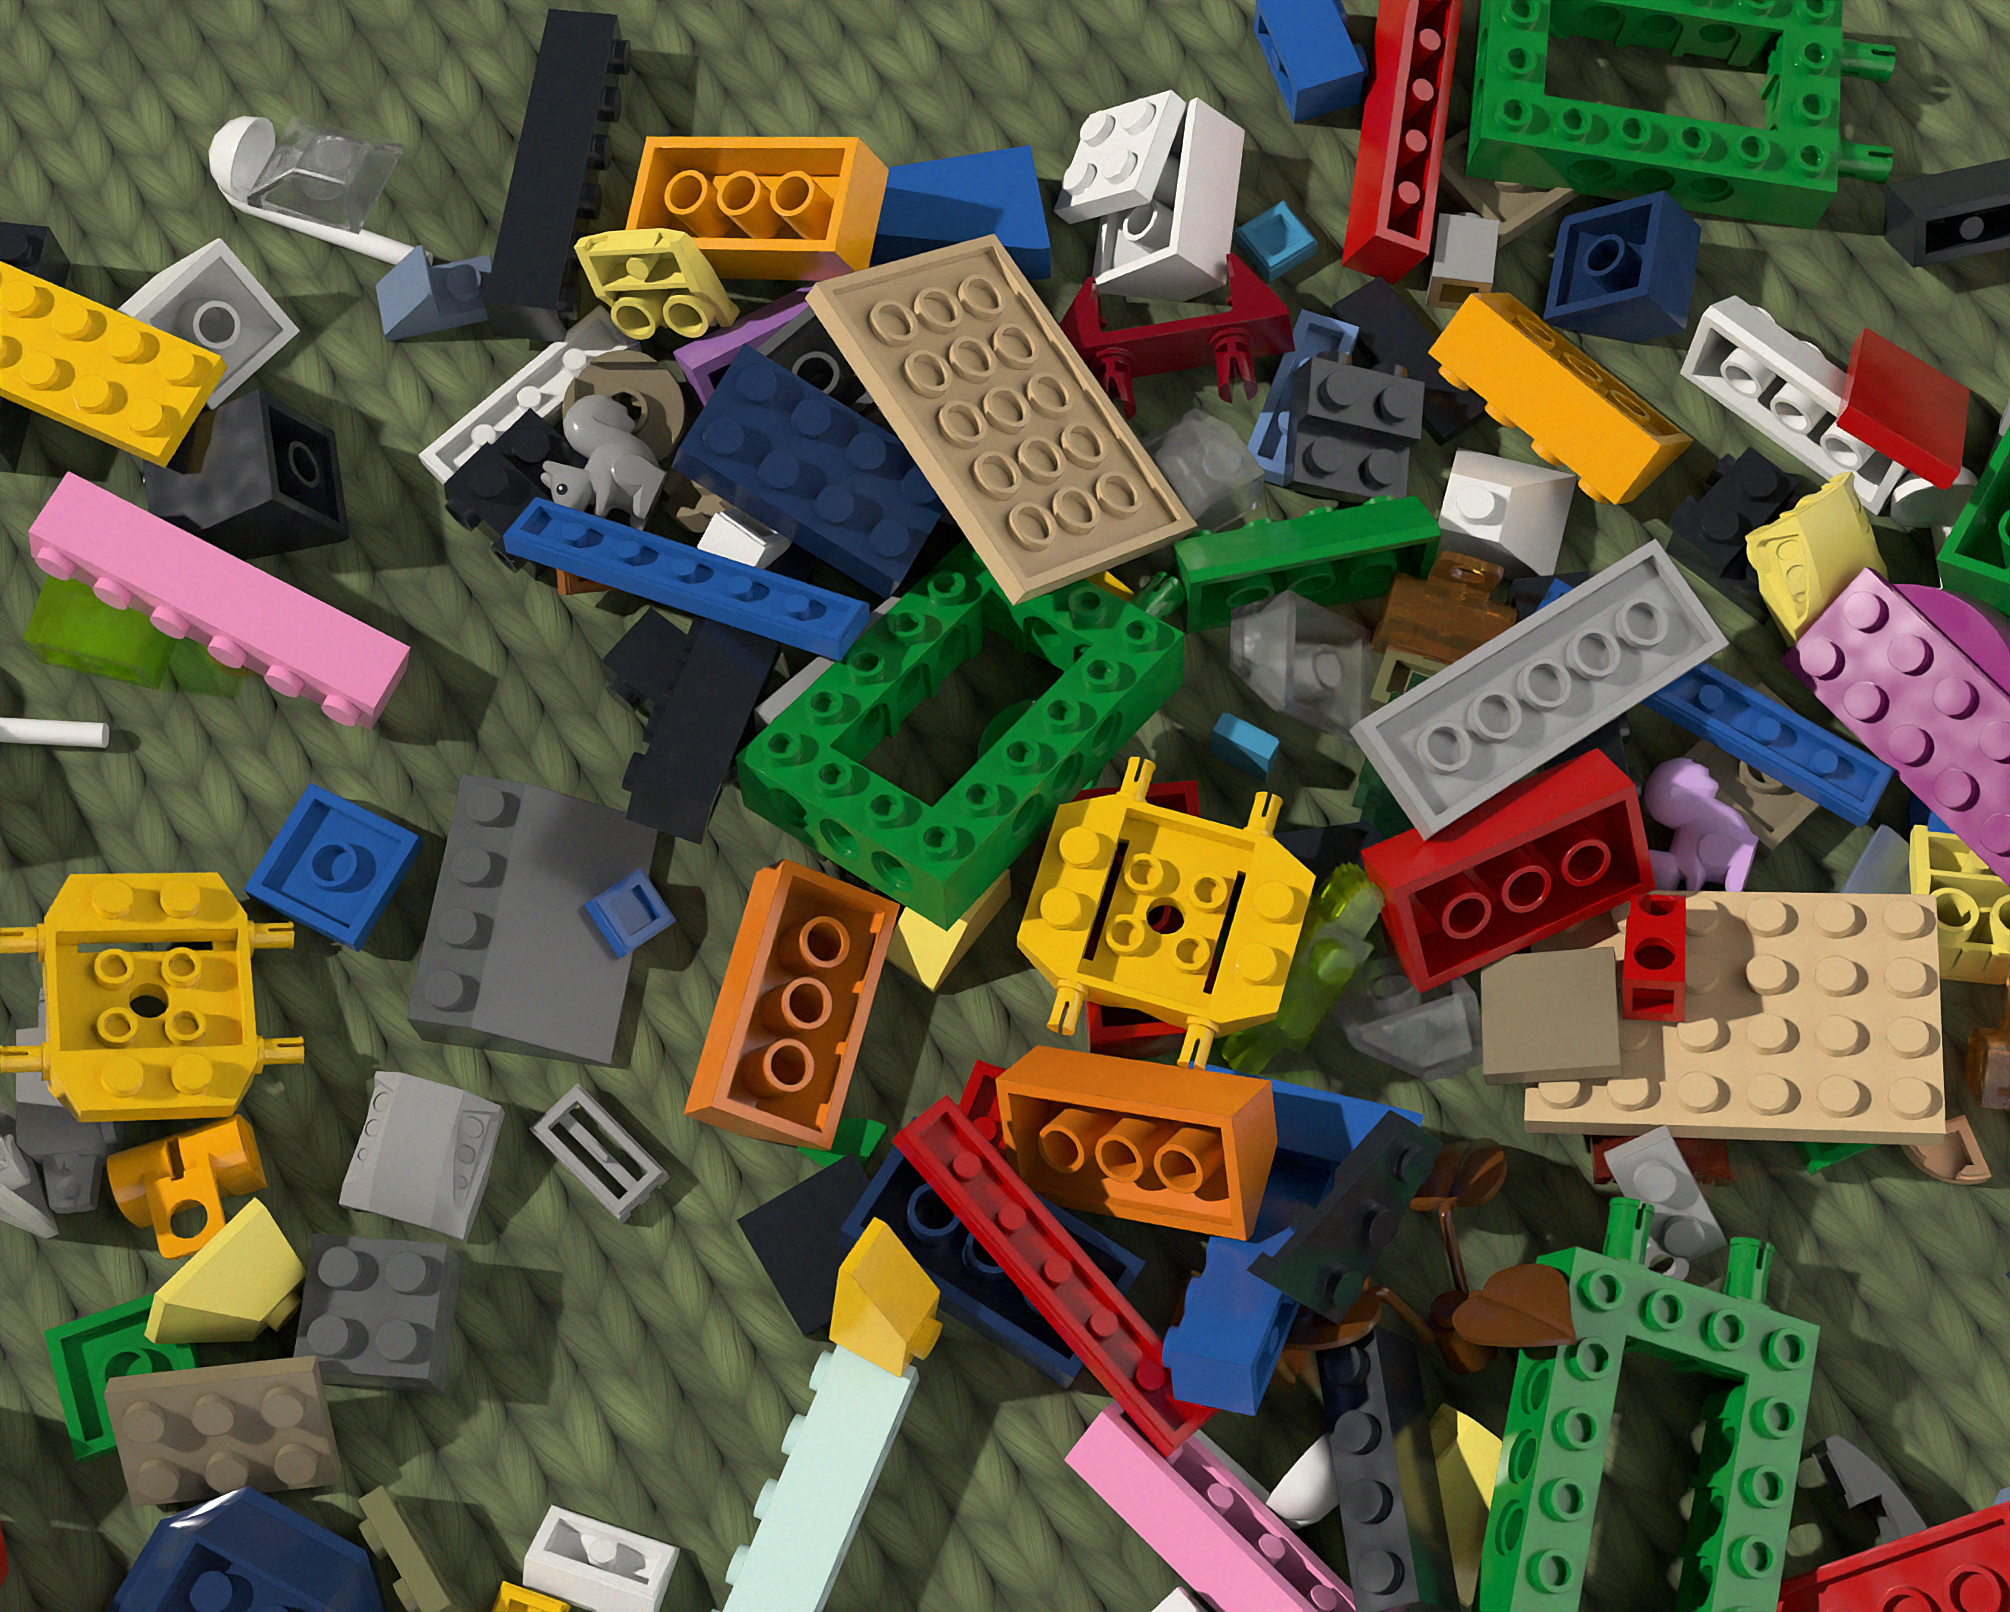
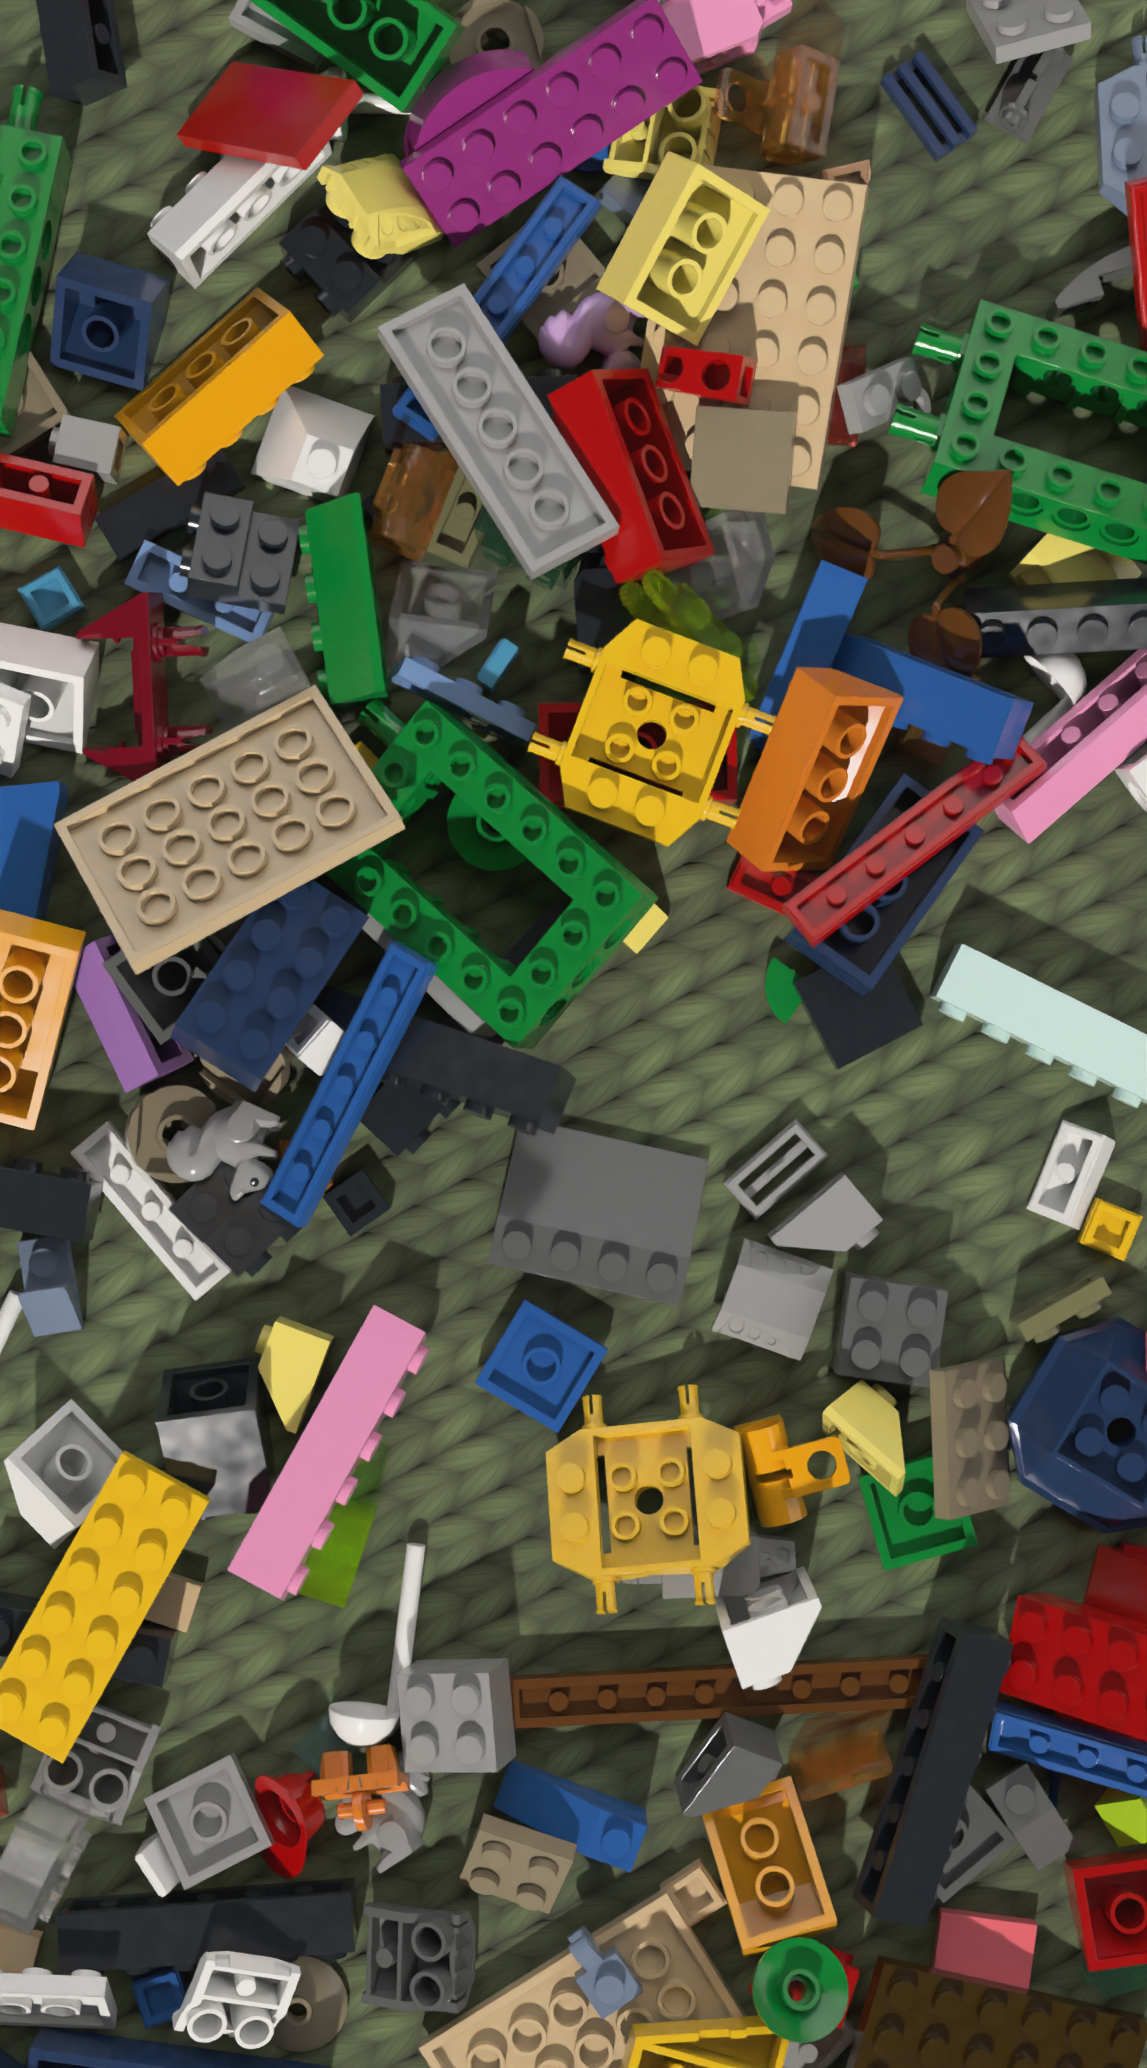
camera: 85 degrees left, 20 degrees up
light yellow slope [574,228,740,340] -> none
blue tile [584,868,676,959] -> none
orange slope [683,858,900,1151] -> none
yellow slope [829,1217,943,1378] -> none
black wing [1246,1110,1444,1325] -> none
none -> tan tile [144,1572,204,1633]
none -> light yellow slope [255,1316,334,1434]
none -> black tile [323,1168,391,1237]
none -> medium blue plate [387,655,536,746]
none -> light yellow slope [596,151,770,346]
none -> light grey slope [767,1173,883,1252]

